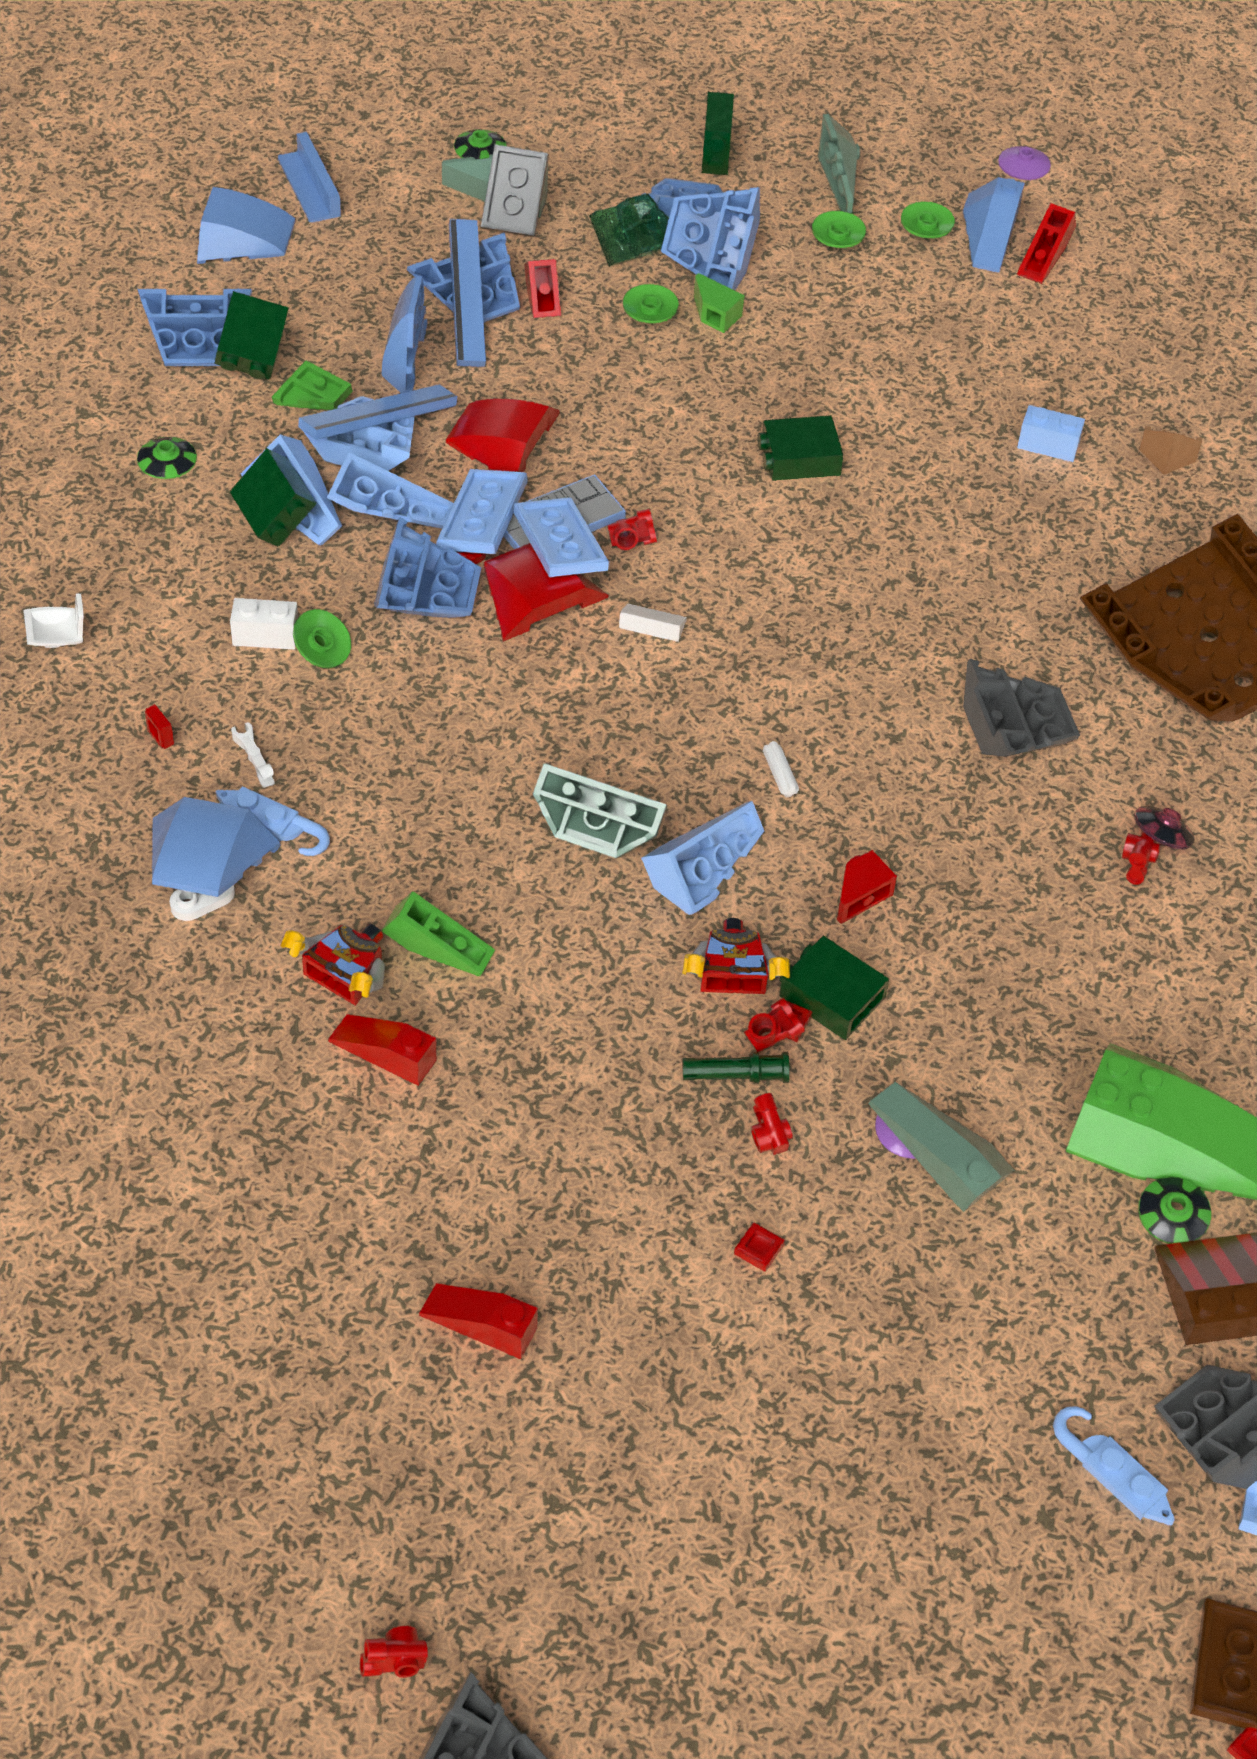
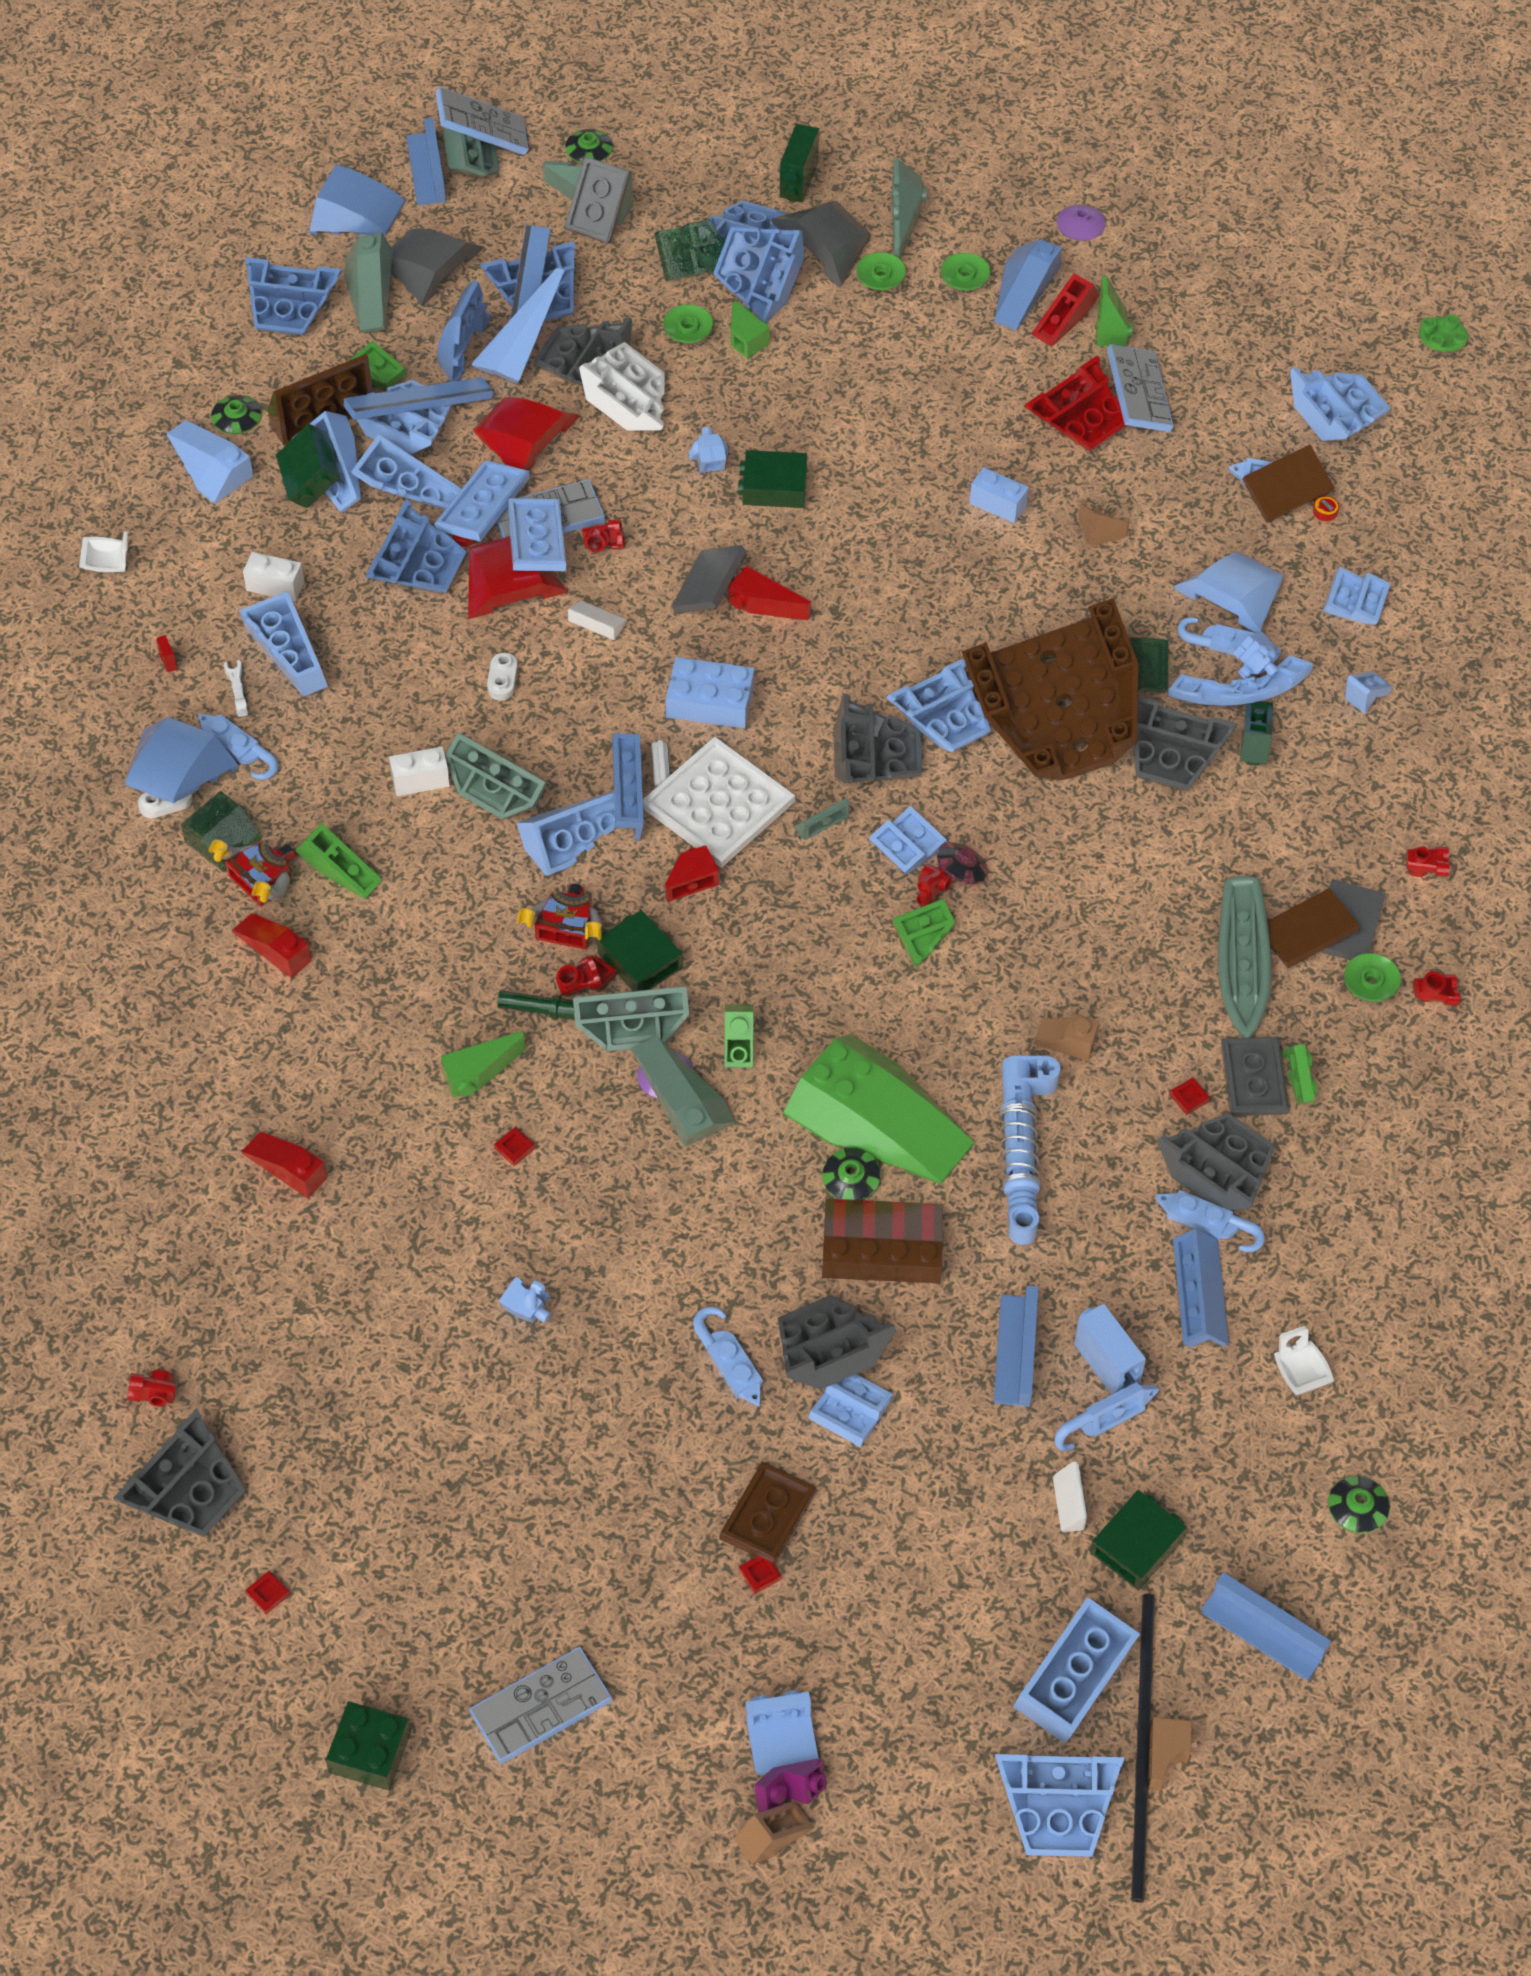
camera: 15 degrees right, 5 degrees up
dark green brick [214,291,289,379] -> none
bright green dish [293,609,351,668] -> none
slope [524,259,561,318] -> none
red plate [751,1093,793,1155] -> none
none -> light blue wedge [167,420,253,504]
none -> clear green slope [181,791,263,872]
none -> light blue wedge [239,591,328,697]
none -> reddish brown slope [268,354,373,446]
none -> sand green wedge [344,232,393,333]
none -> white brick [389,747,450,796]
none -> dark grey wedge [391,228,483,306]
none -> light grey tile [435,86,529,155]
none -> bright green slope [440,1031,525,1098]
none -> sand green wedge [443,128,499,177]
none -> light blue wedge [471,268,564,384]
none -> white plate [487,653,518,700]
none -> light blue piece [499,1277,551,1323]
none -> dark grey wedge [535,318,632,386]
none -> sand green wedge [573,986,689,1051]
none -> white wedge [579,342,665,431]
none -> medium blue panel [612,733,644,841]
none -> white plate [643,737,795,868]
none -> light blue piece [666,657,754,728]
none -> dark grey tile [671,545,746,613]
none -> light blue piece [688,427,728,473]
none -> bright green slope [724,1004,753,1068]
none -> red slope [728,566,811,621]
none -> dark grey wedge [771,201,871,287]
none -> sand green slope [794,798,849,840]
none -> light blue slope [869,806,949,874]
none -> light blue wedge [886,658,991,753]
none -> bright green wing [892,899,955,967]
none -> red wedge [1024,355,1127,451]
none -> bright green slope [1096,276,1133,347]
none -> light grey tile [1107,344,1174,432]

